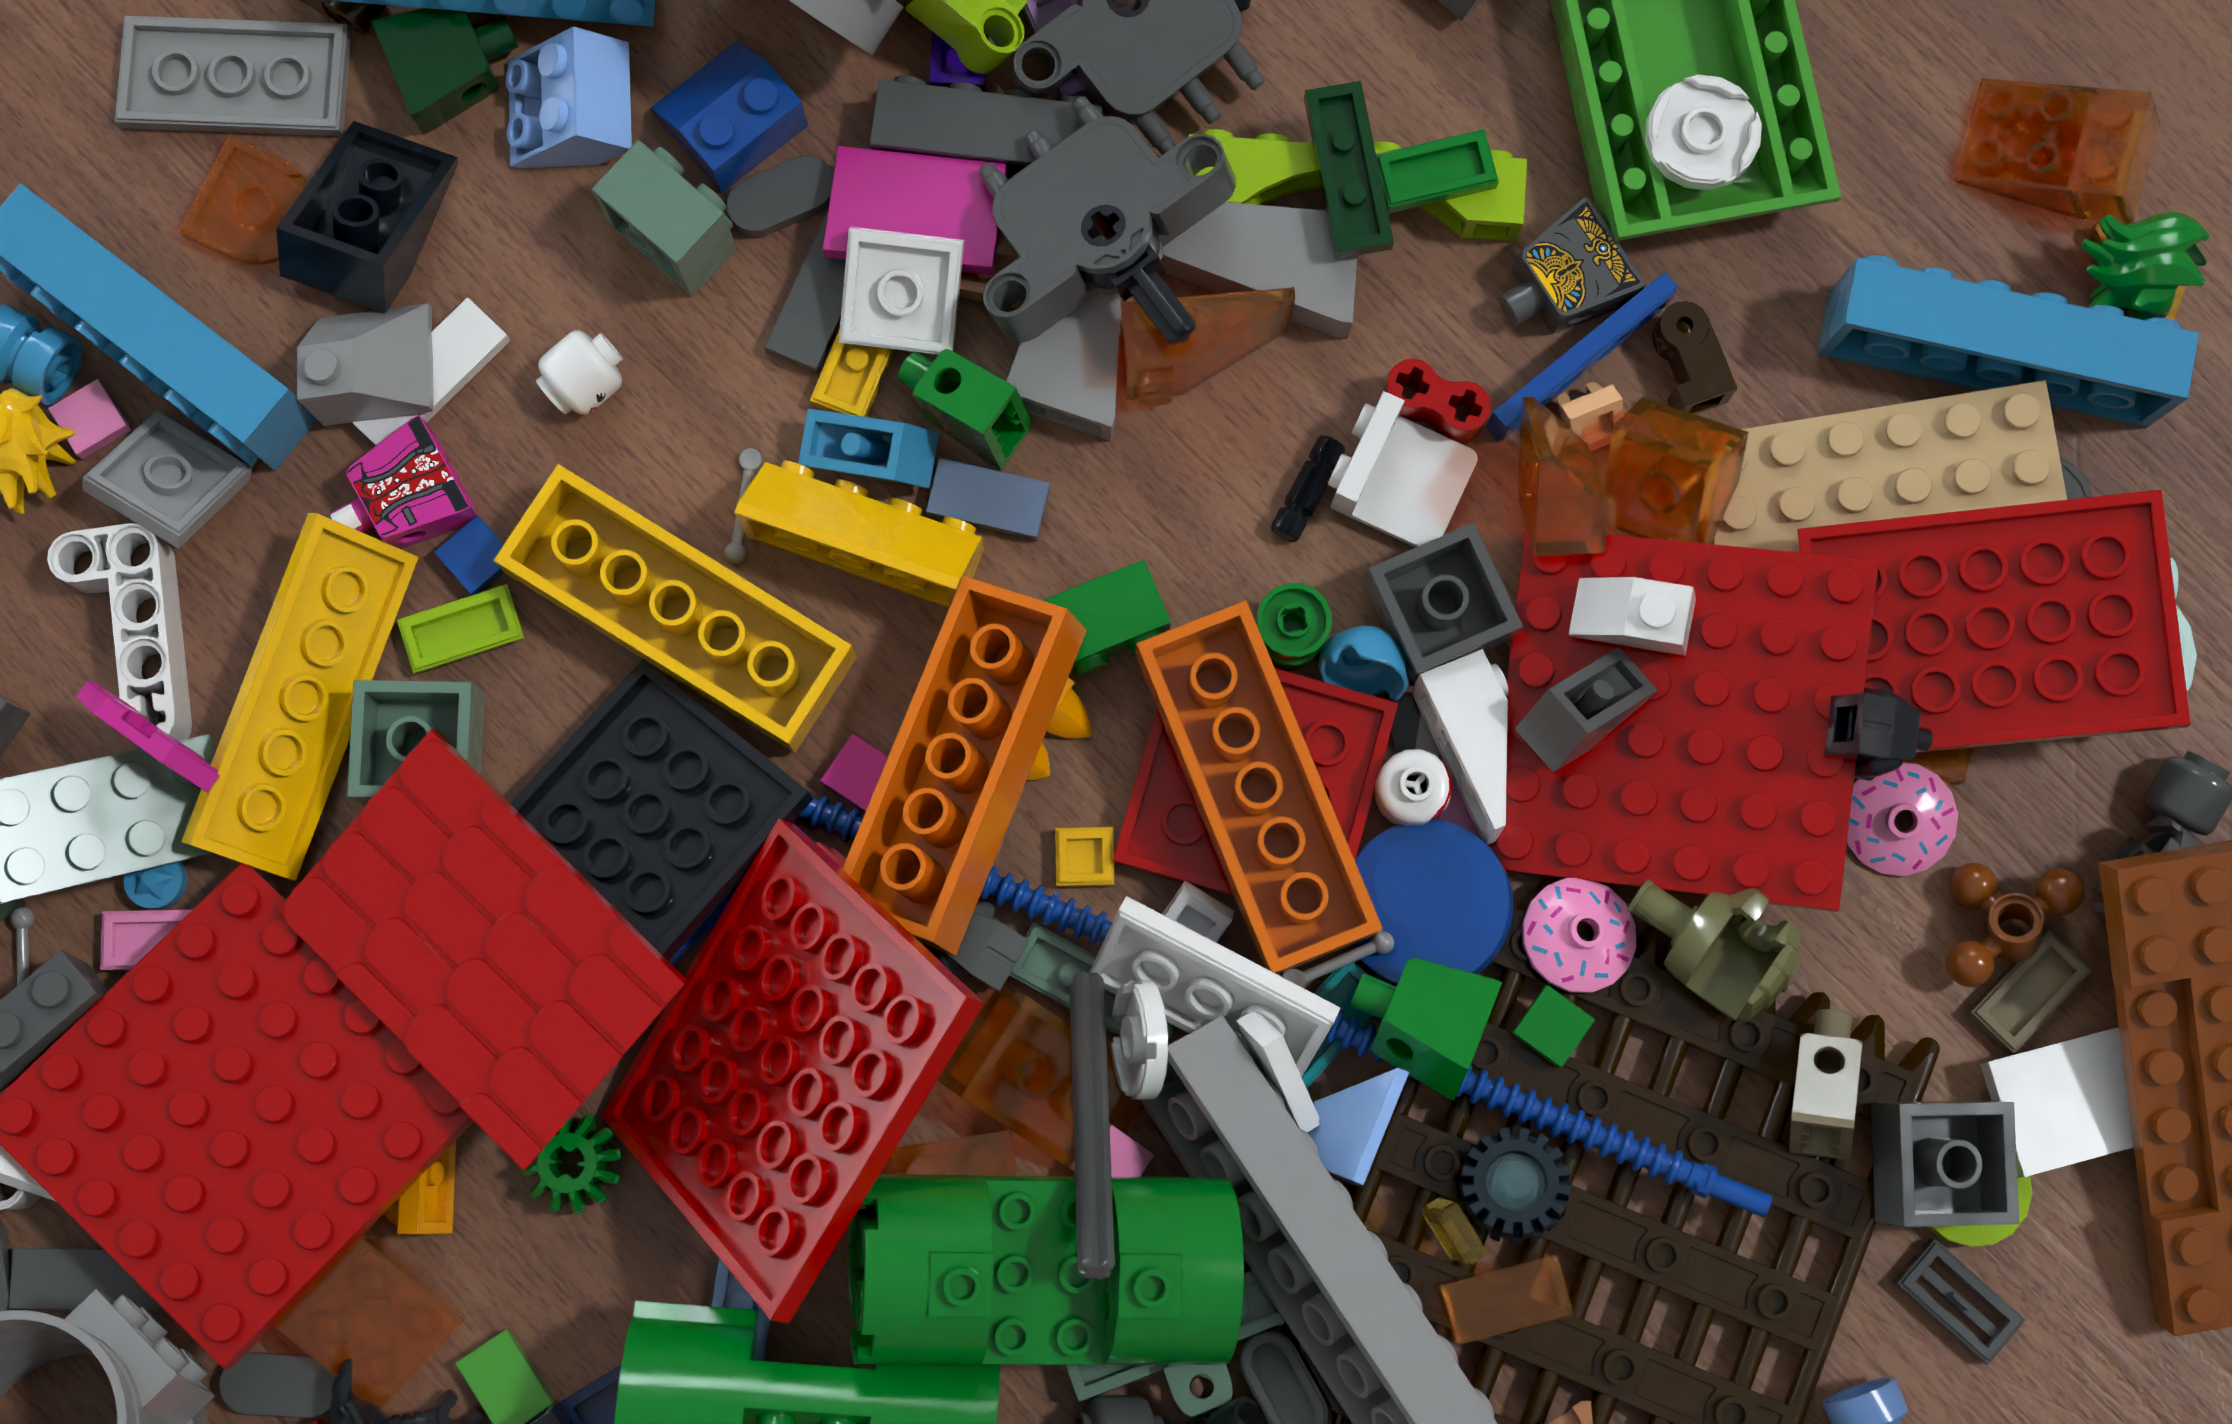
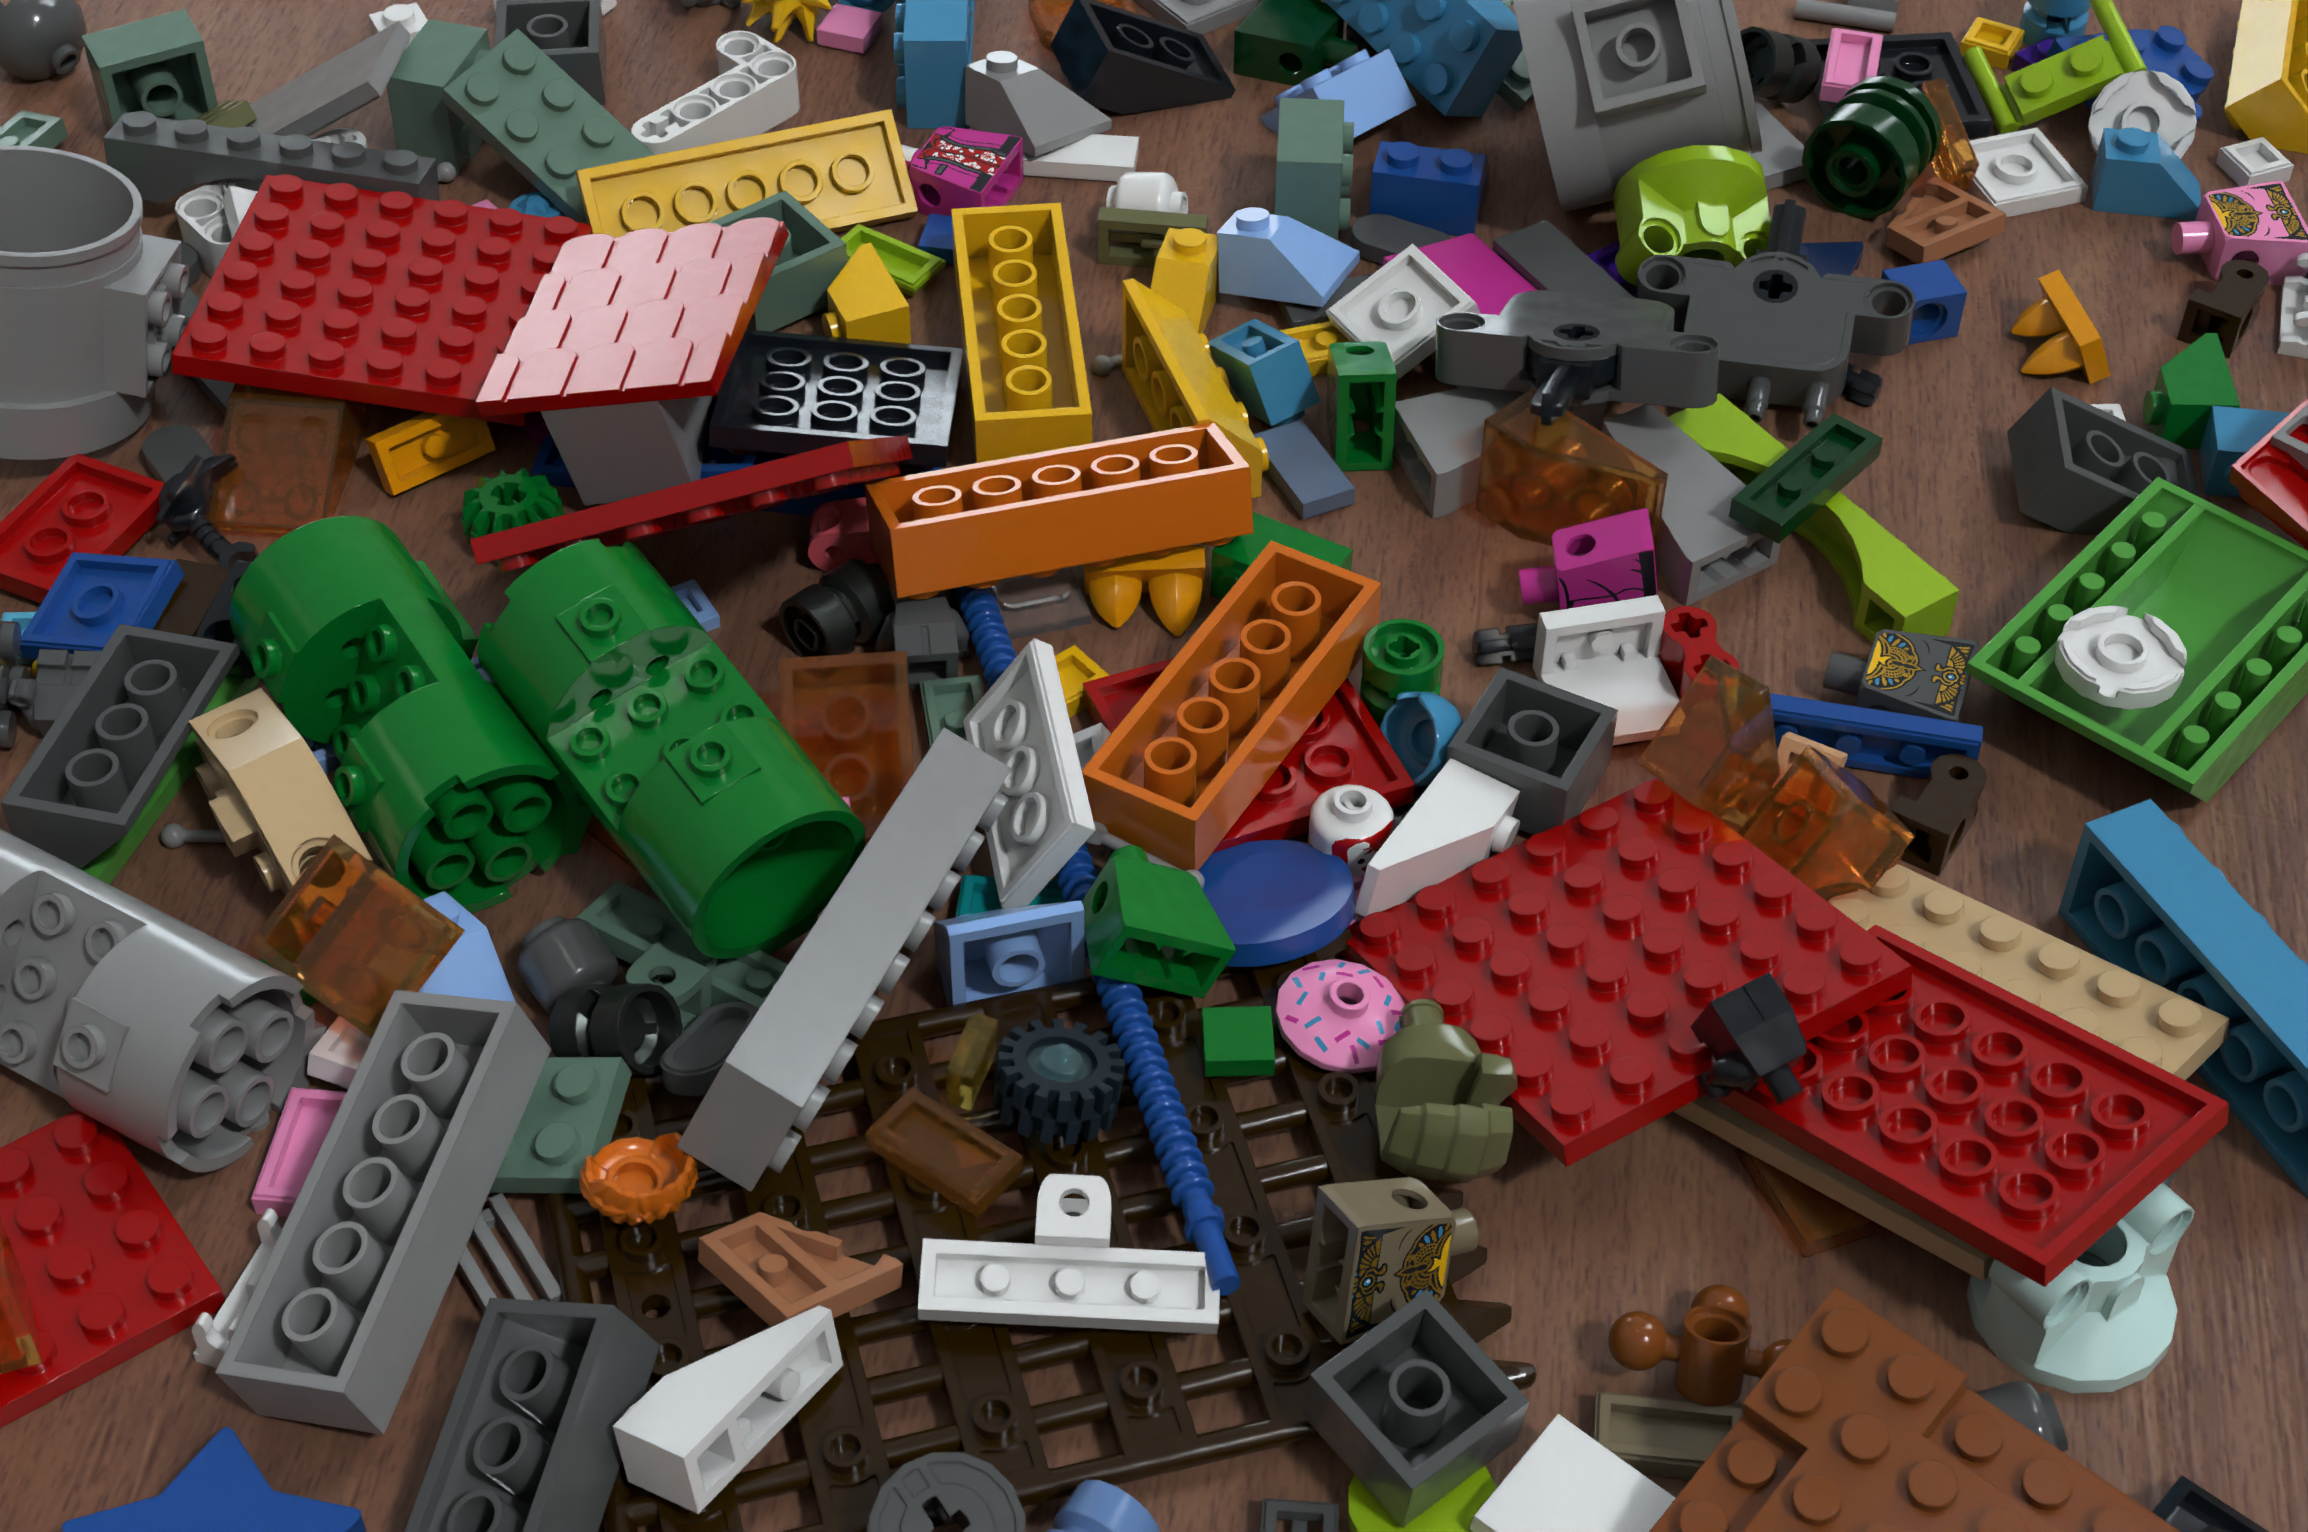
camera: 55 degrees right, 35 degrees down
dark pink tile [75,681,220,793] -> none
light grey tile [82,410,252,549] -> none
dark grey axle [1070,971,1115,1280] -> none
white tile [1111,980,1168,1099] -> none
white tile [1236,1010,1320,1133] -> none
green tile [1376,129,1499,214] -> none
dark grey slope [1515,647,1658,773] -> none
white slope [1568,577,1696,656] -> none
bright pink dish [1847,762,1958,876] -> none
none -> yellow slope [822,242,911,344]
none -> white plate [918,1174,1220,1334]
none -> olive tile [1098,207,1208,268]
none -> yellow slope [1150,228,1219,333]
none -> light blue slope [1217,207,1360,307]
none -> dark pink torso [1519,508,1658,610]

